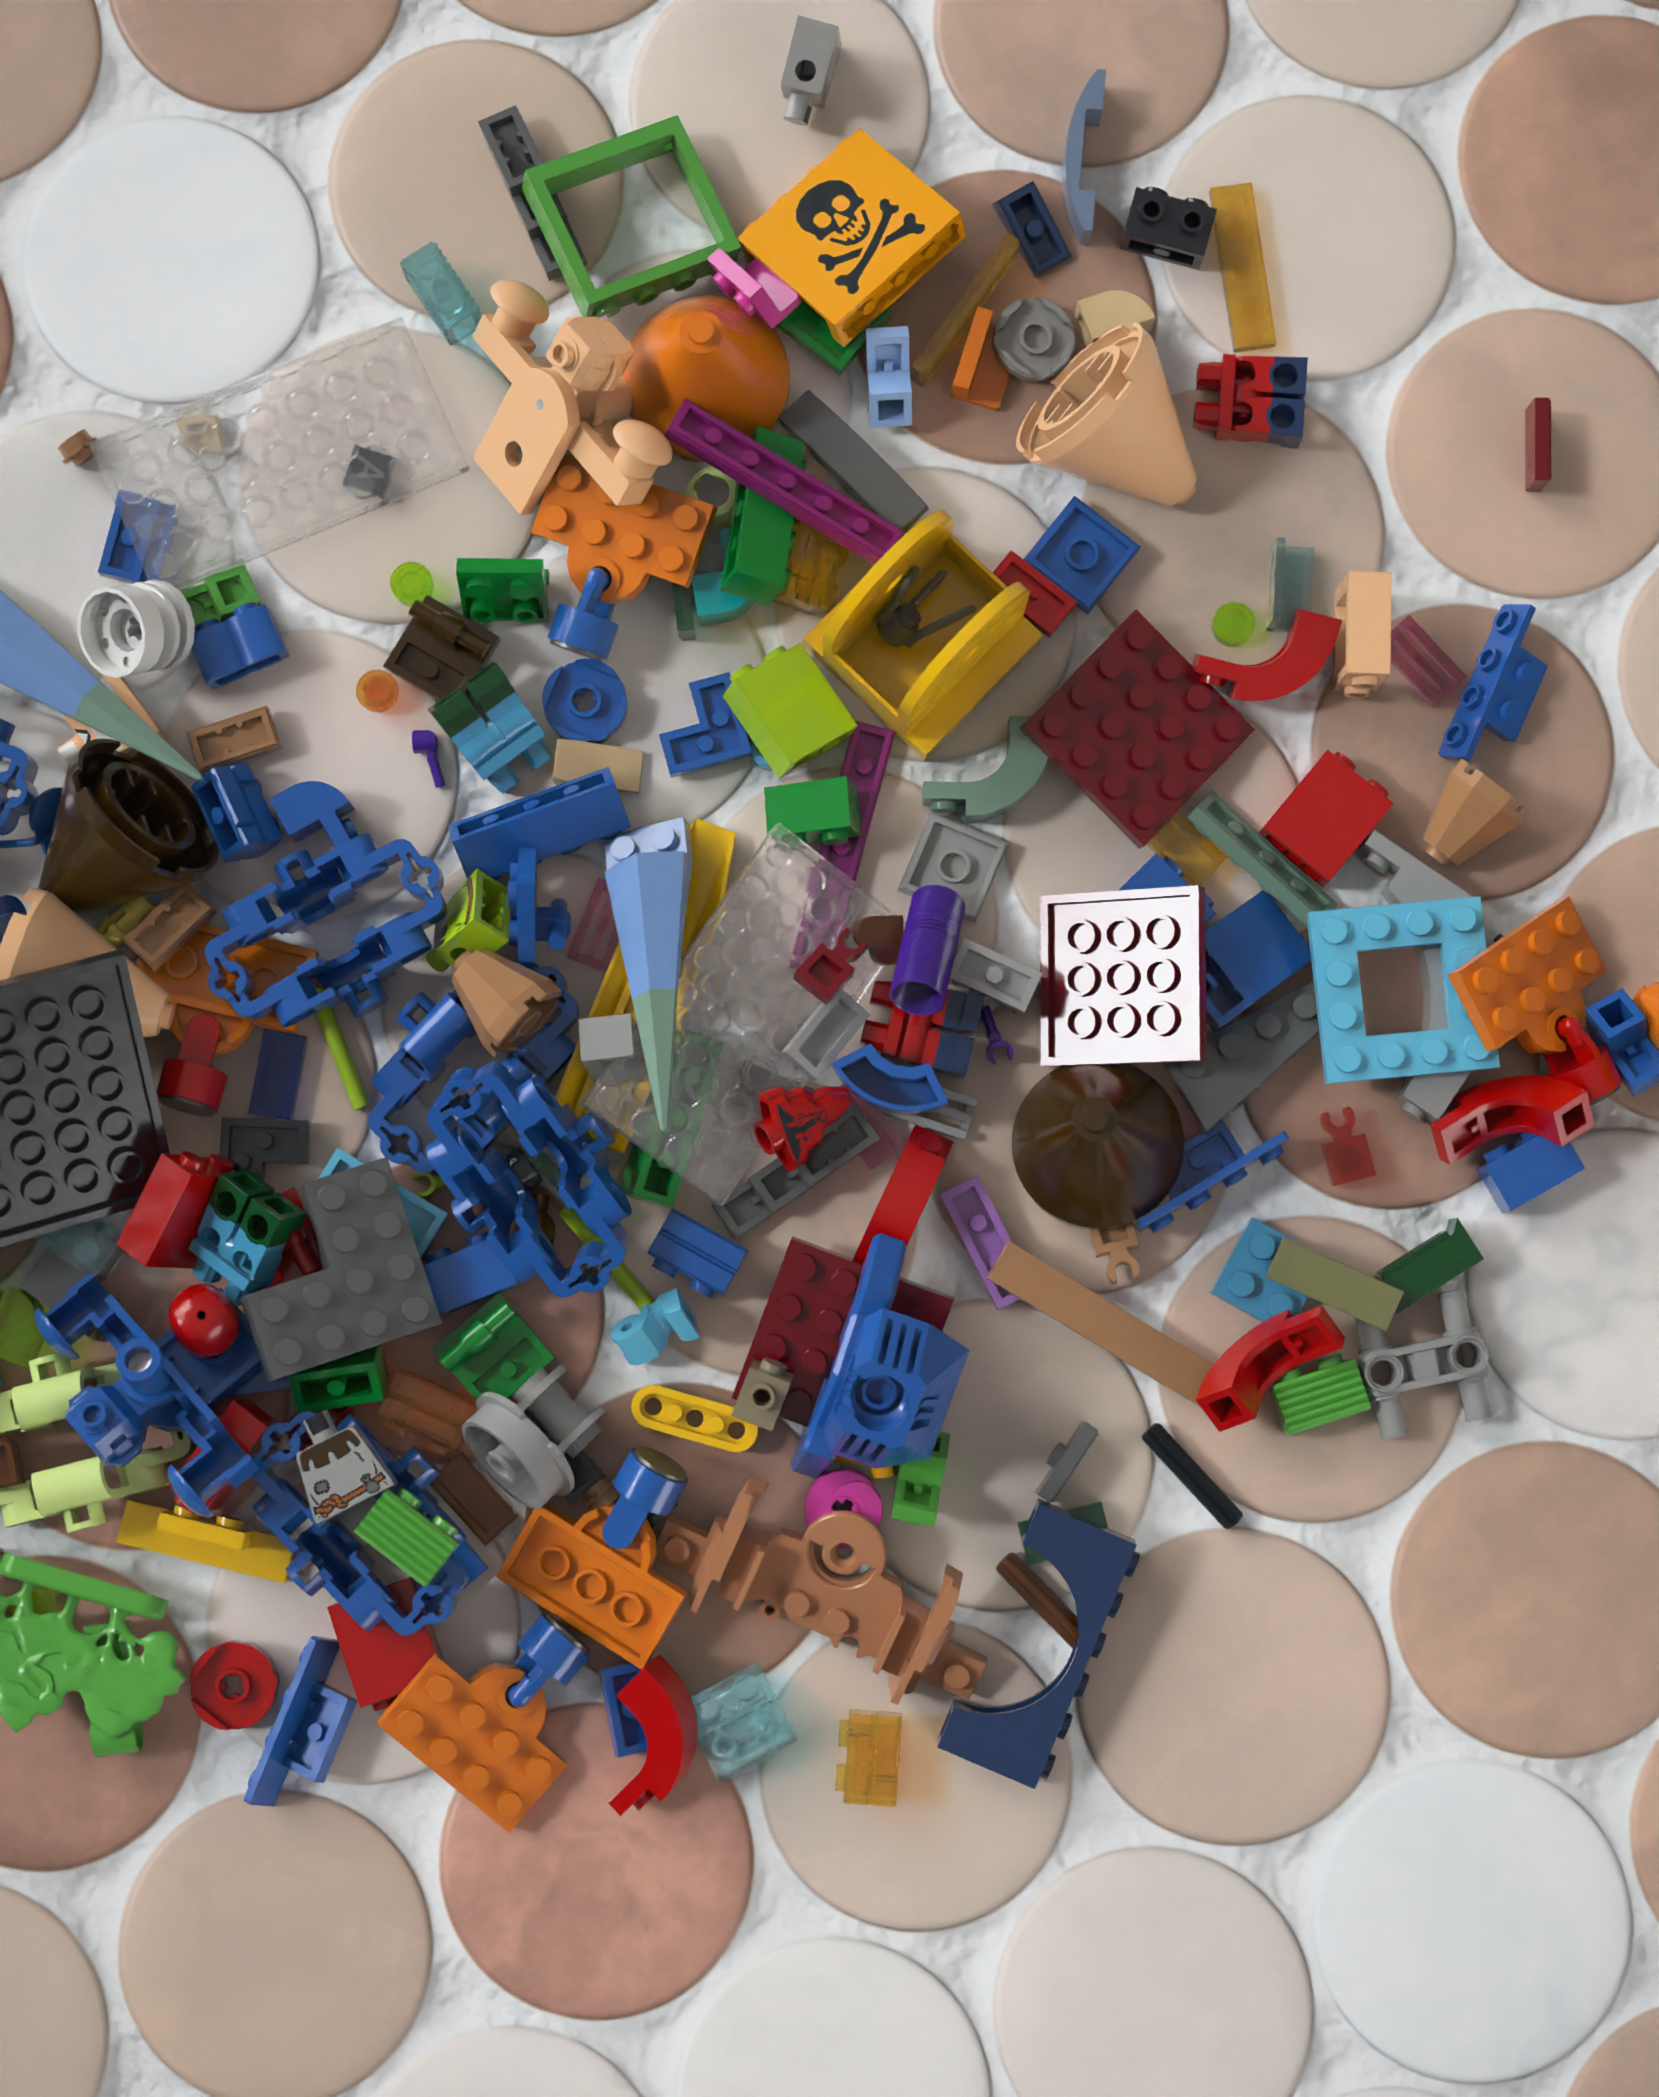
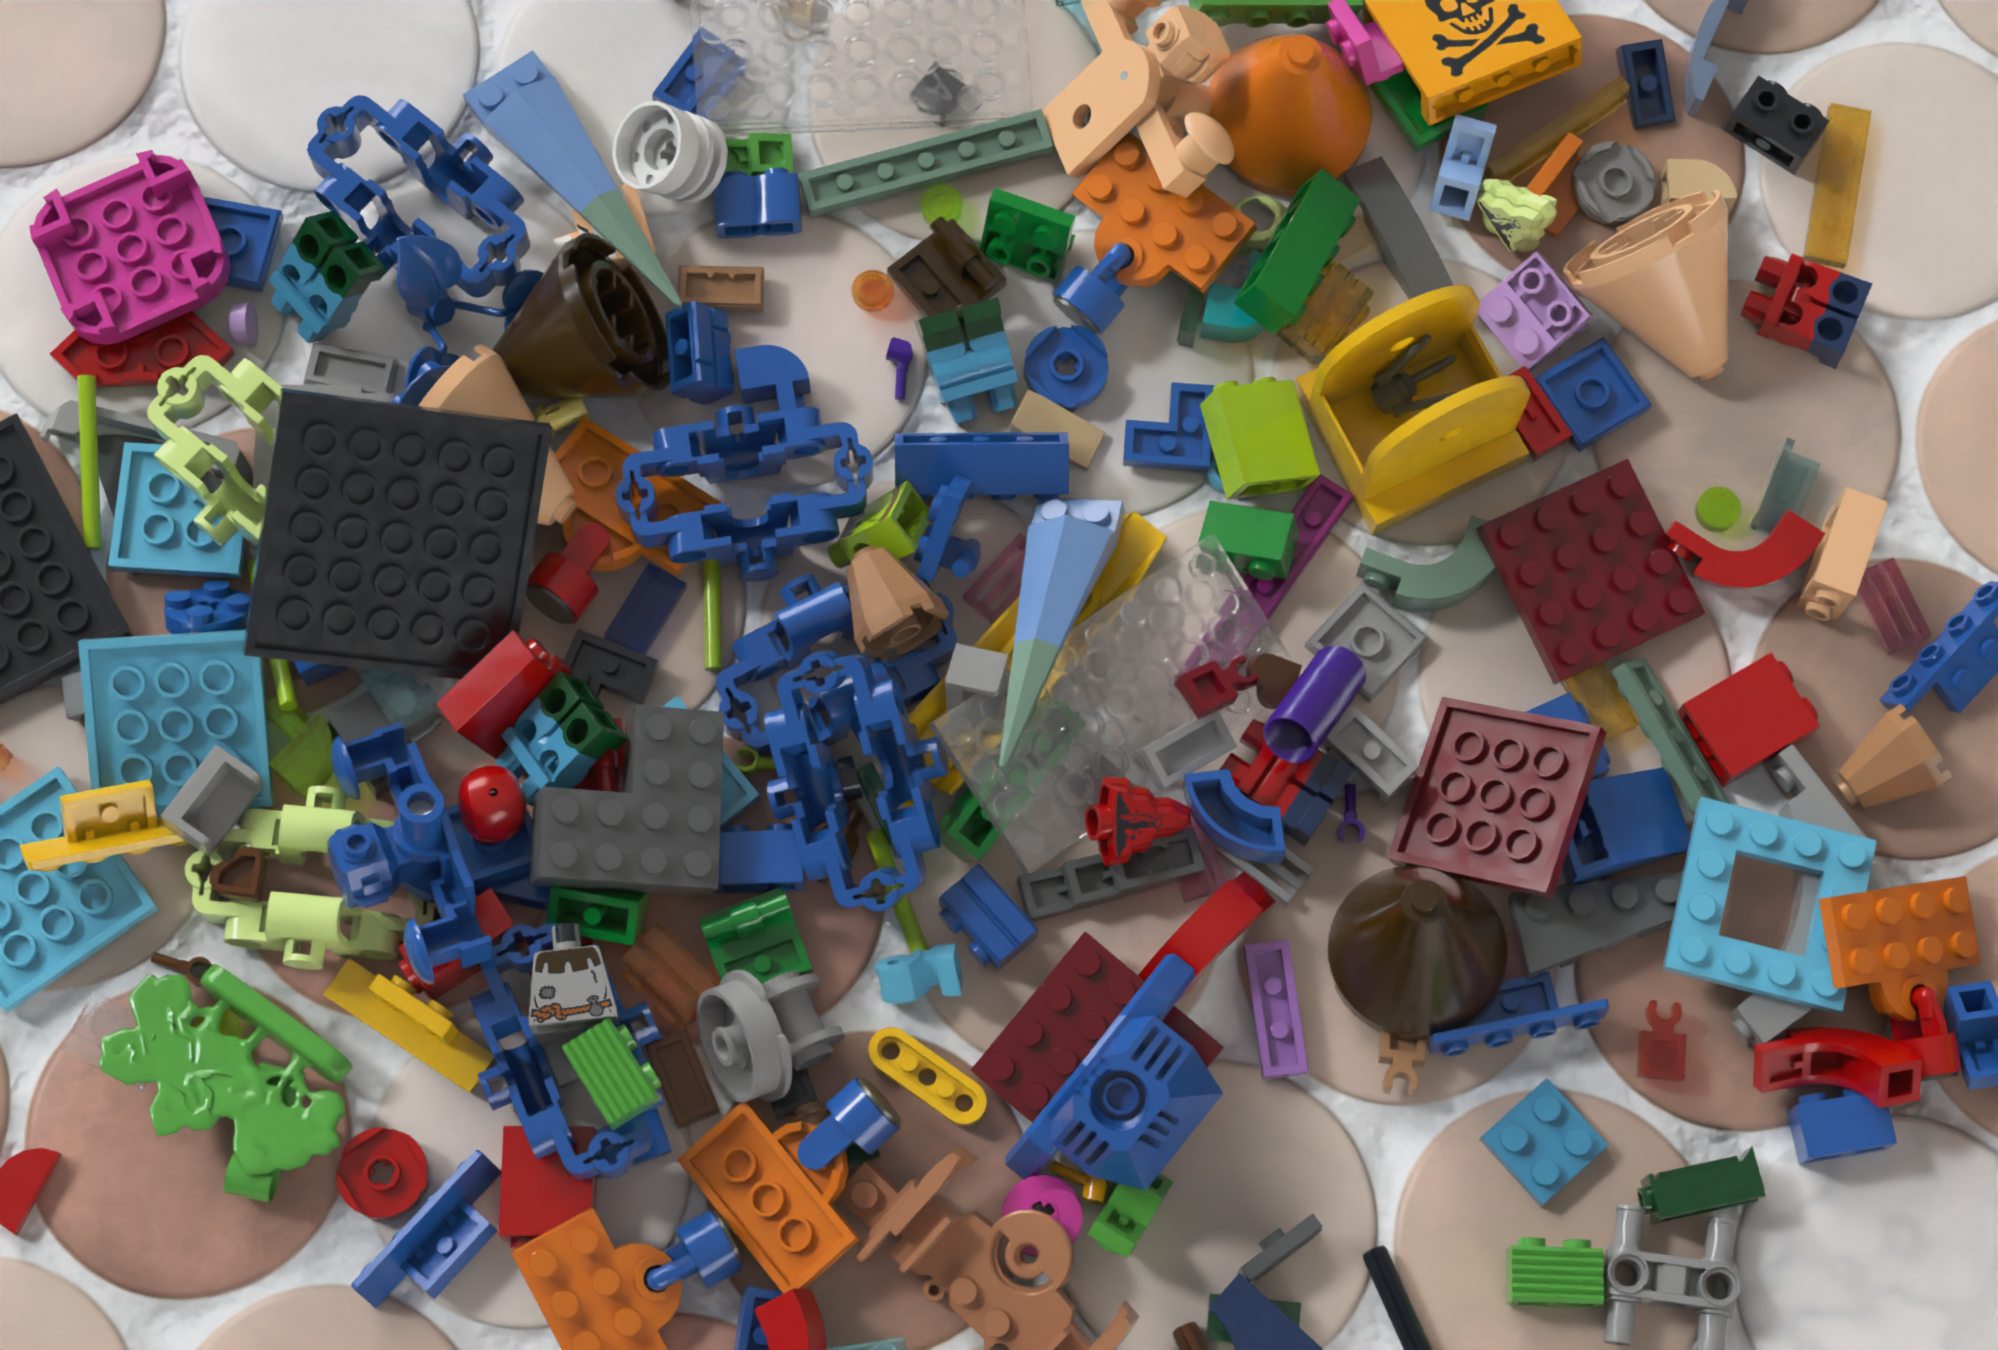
camera: 20 degrees right, 10 degrees down
medium nougat plate [122,884,216,972] -> none
magenta tile [664,398,905,565] -> none
dark tan brick [731,1357,794,1431] -> none
medium nougat tile [986,1241,1214,1408] -> none
red arch [1196,1305,1345,1432] -> none
olive tile [1265,1237,1404,1331] -> none
none -> sand green plate [798,109,1053,218]
none -> yellowish green rock [1476,179,1557,252]
none -> lavender plate [1478,251,1594,372]

